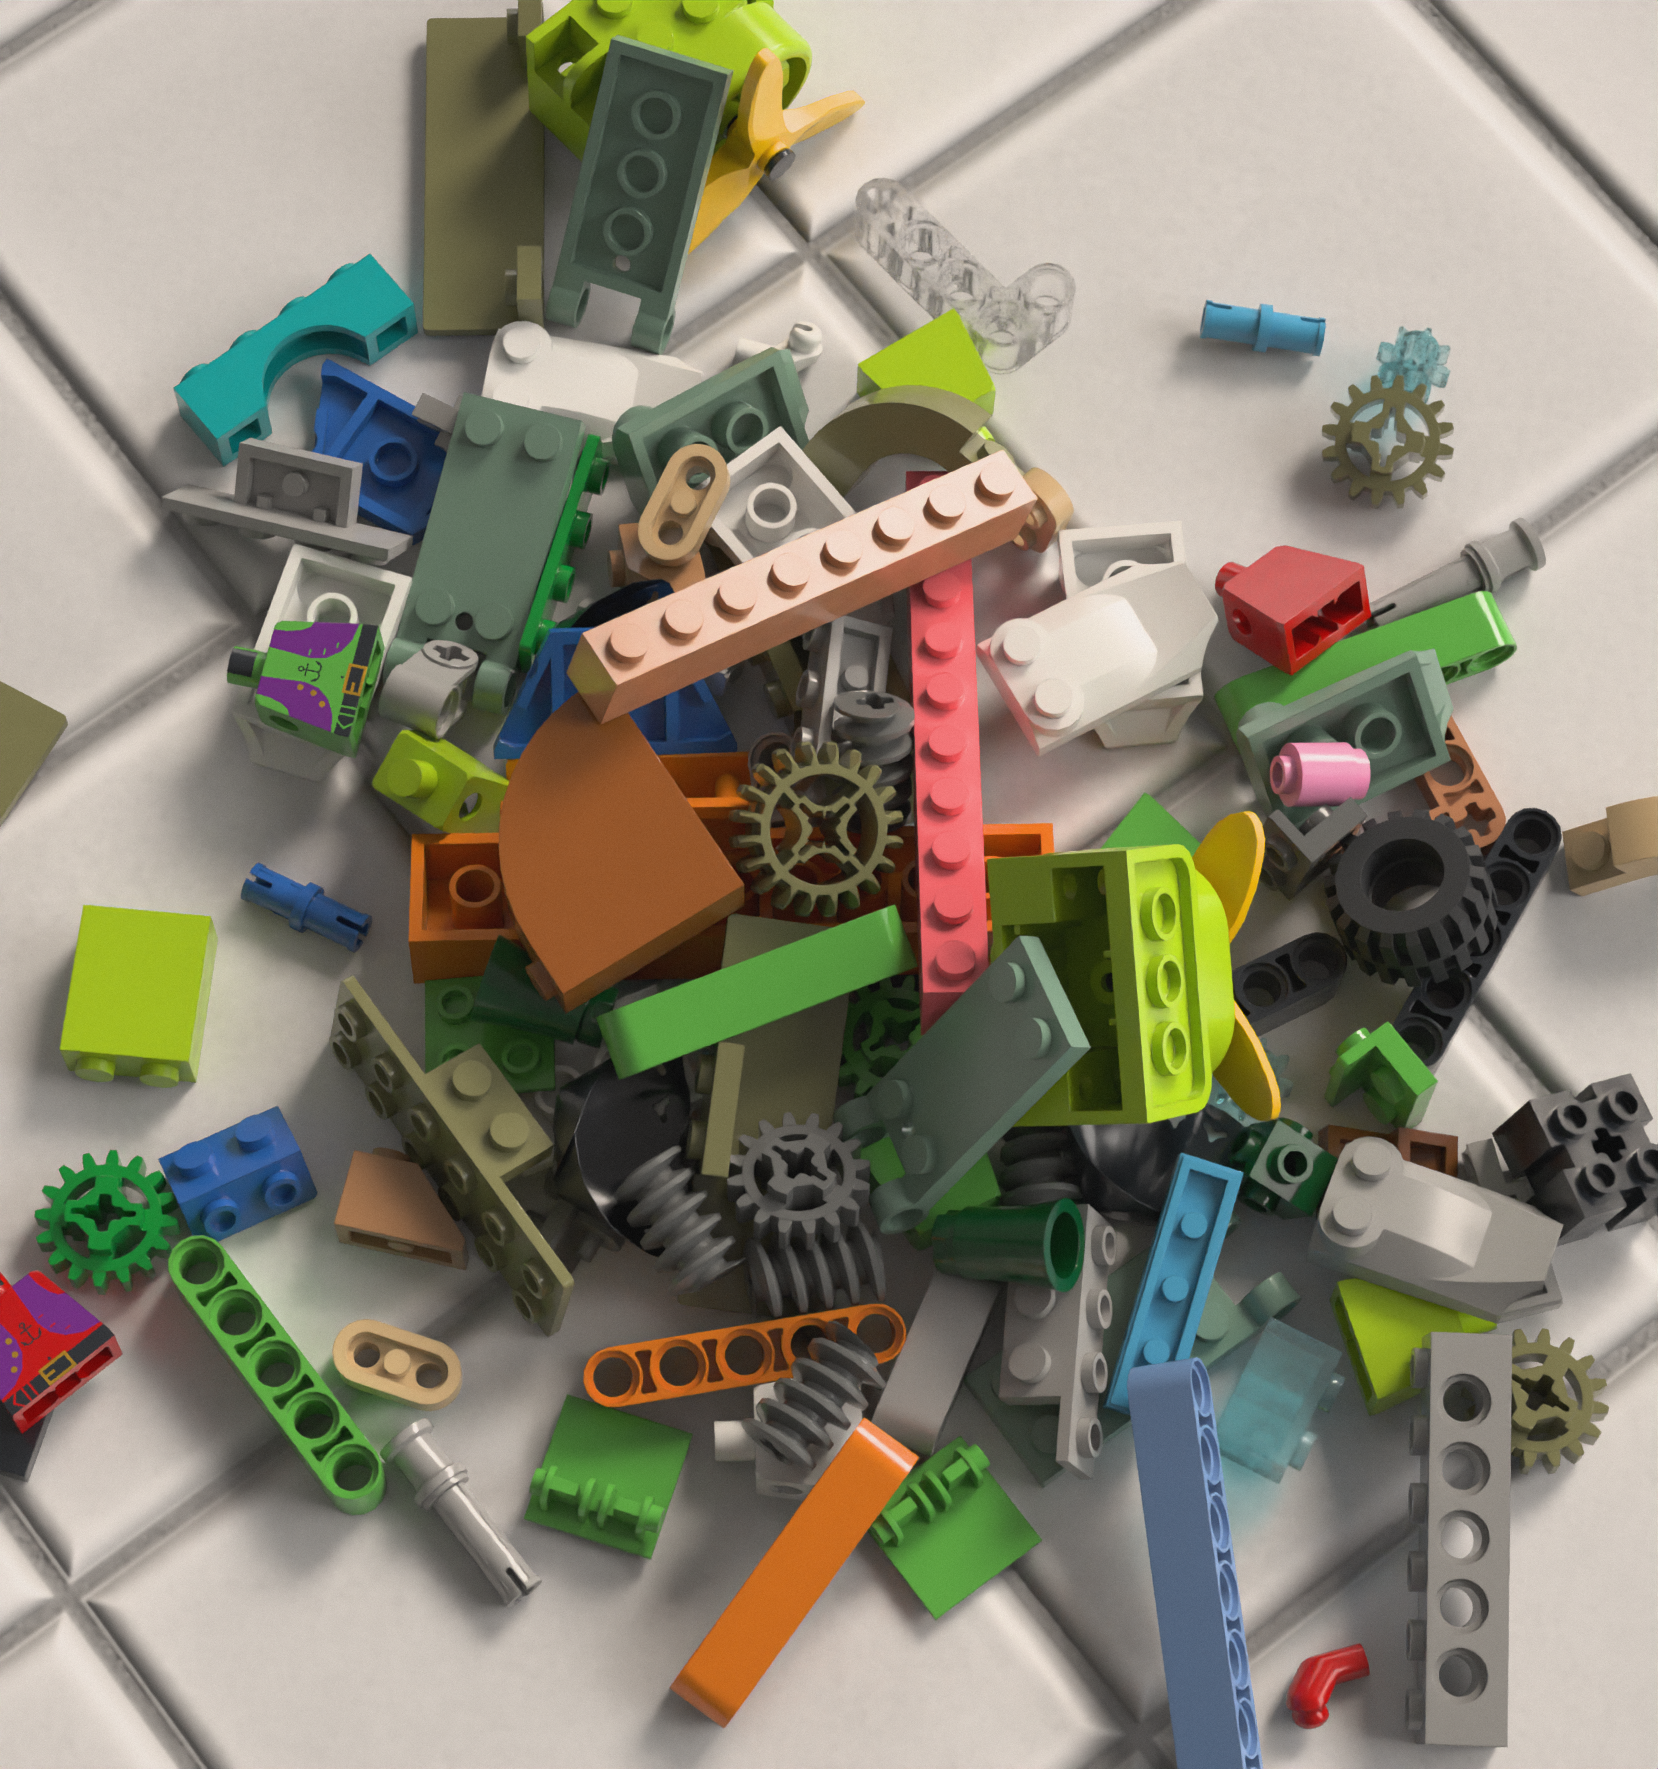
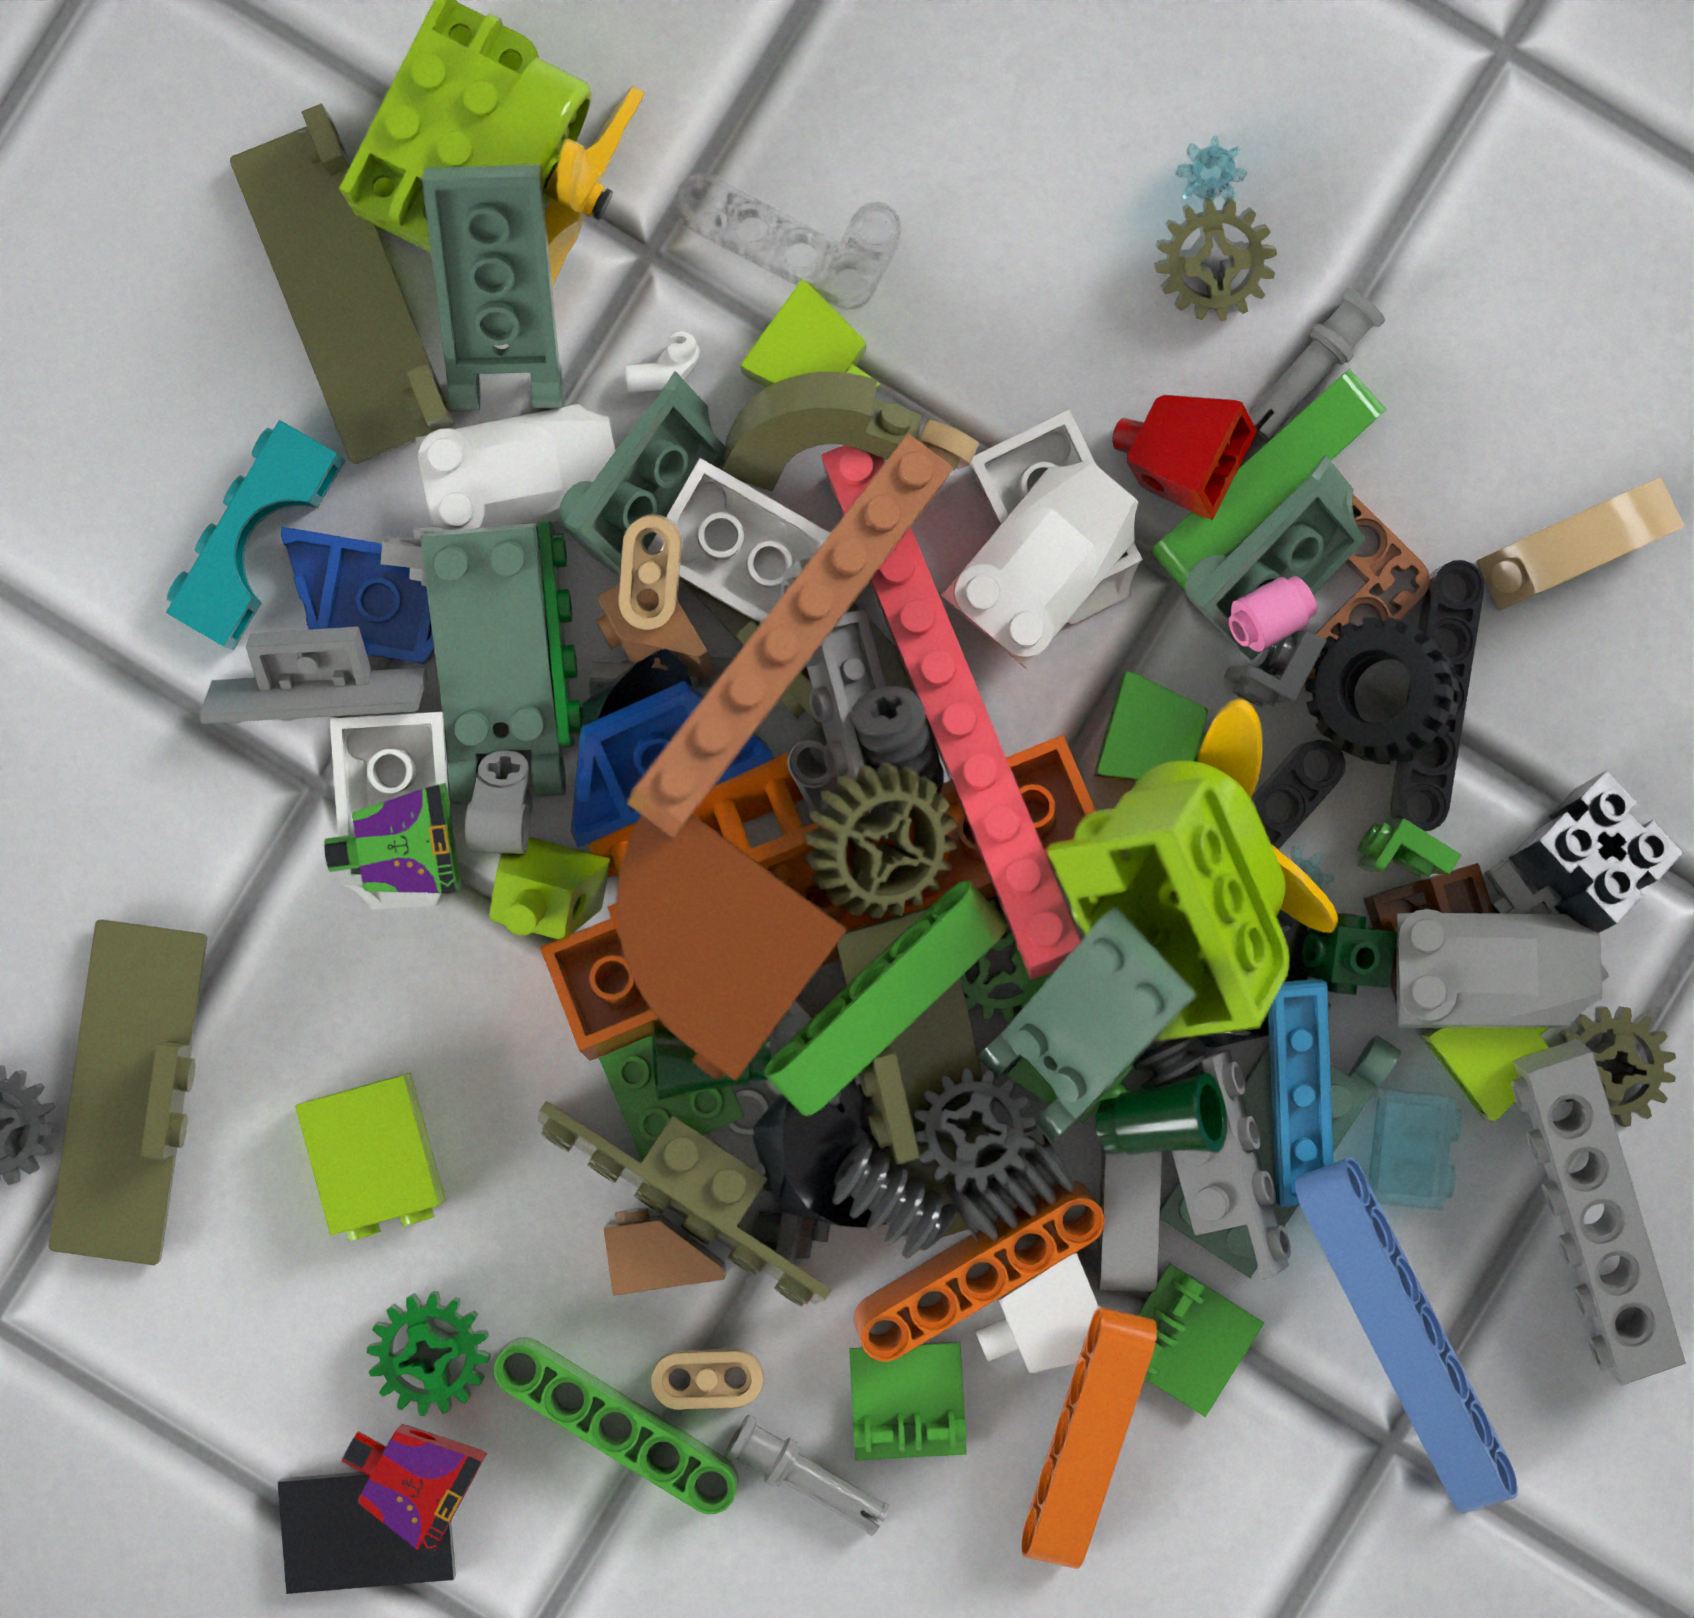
camera: 20 degrees left, 20 degrees up
blue bracket [158,1106,318,1242] -> none
blue pin [241,862,372,953] -> none
dark grey piece [741,1320,886,1471] -> none
dark azure pin [1200,300,1326,356] -> none
red arm [1286,1643,1370,1729] -> none

